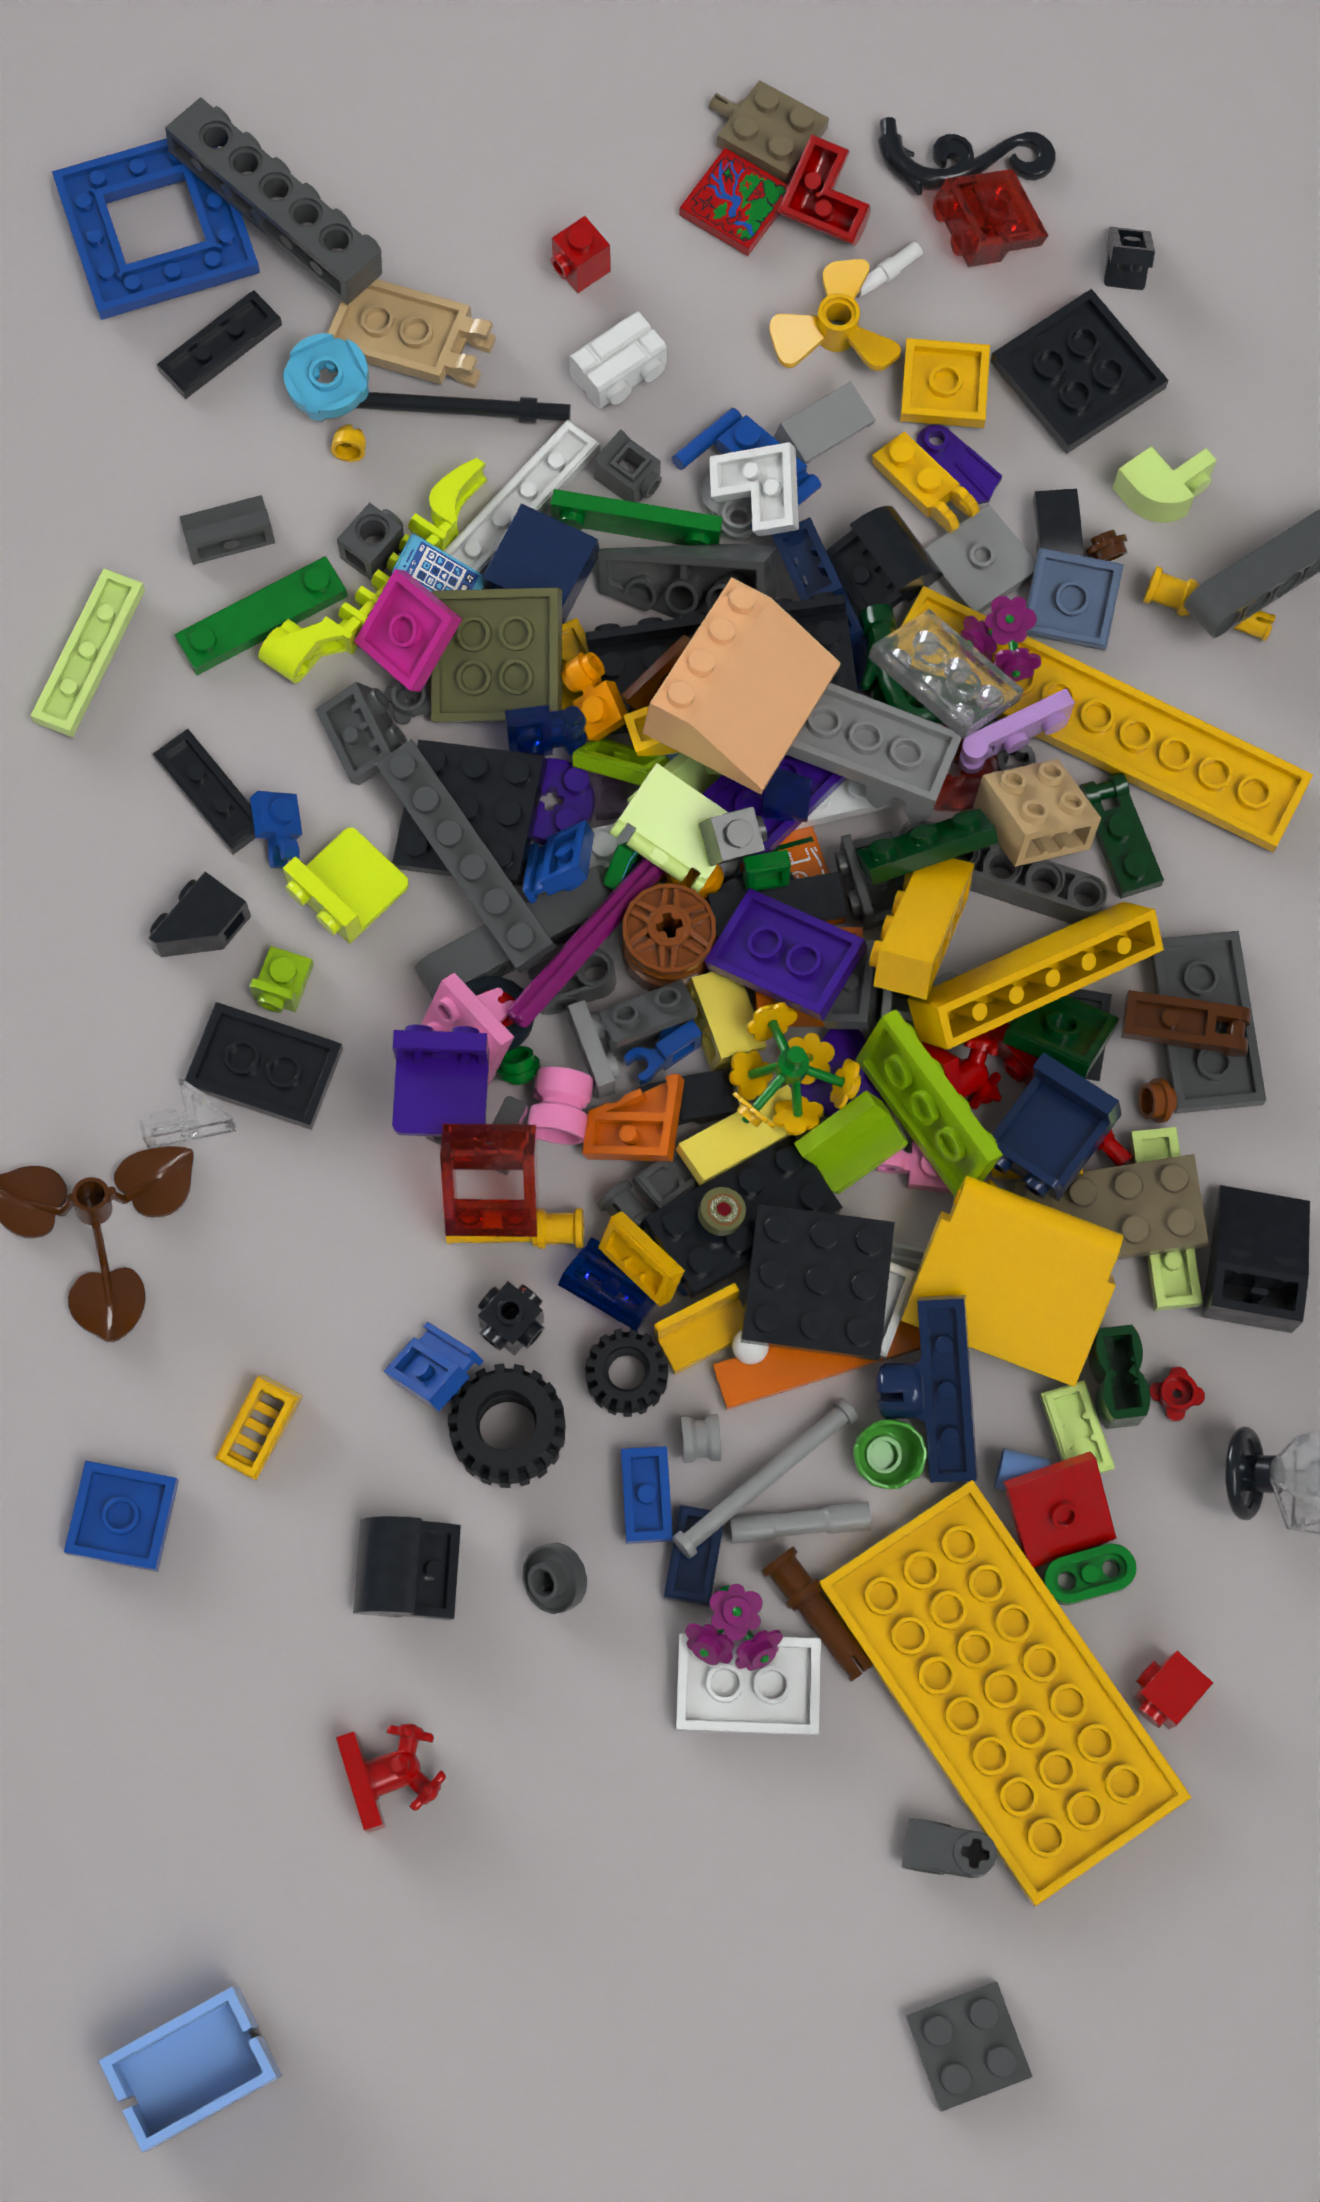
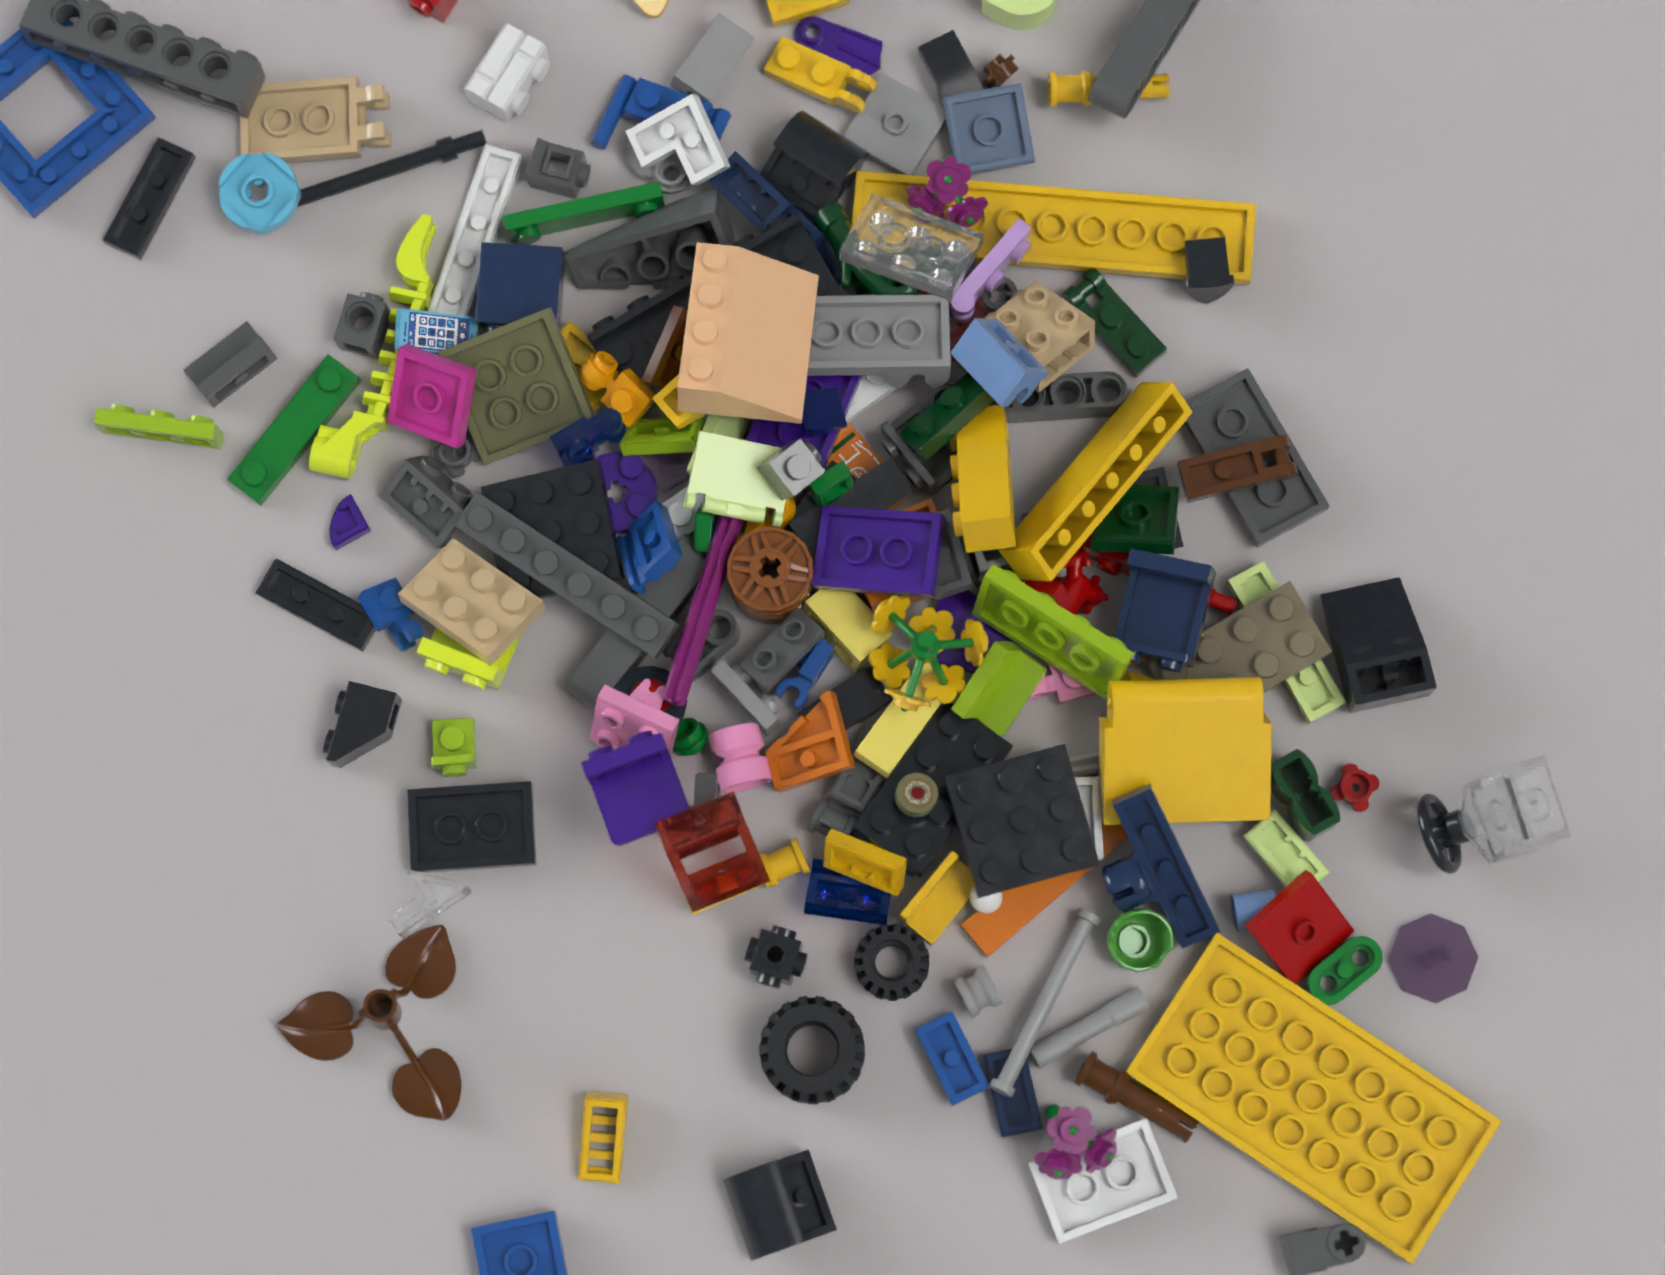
camera: 15 degrees left, 5 degrees up
yellowish green plate [30,568,145,738] -> none
yellow hinge [331,424,366,462] -> none
blue plate [384,1322,483,1412] -> none
dark grey plate [523,1542,587,1614] -> none
red brick [1134,1650,1213,1729] -> none
dark orange plate [1138,1078,1177,1123] -> none
none -> lime plate [94,404,224,449]
none -> dark purple tile [329,494,371,550]
none -> tan plate [398,538,546,666]
none -> medium blue hinge [950,318,1049,407]
none -> black tile [1184,237,1235,304]
none -> clear purple piece [1388,913,1478,1003]

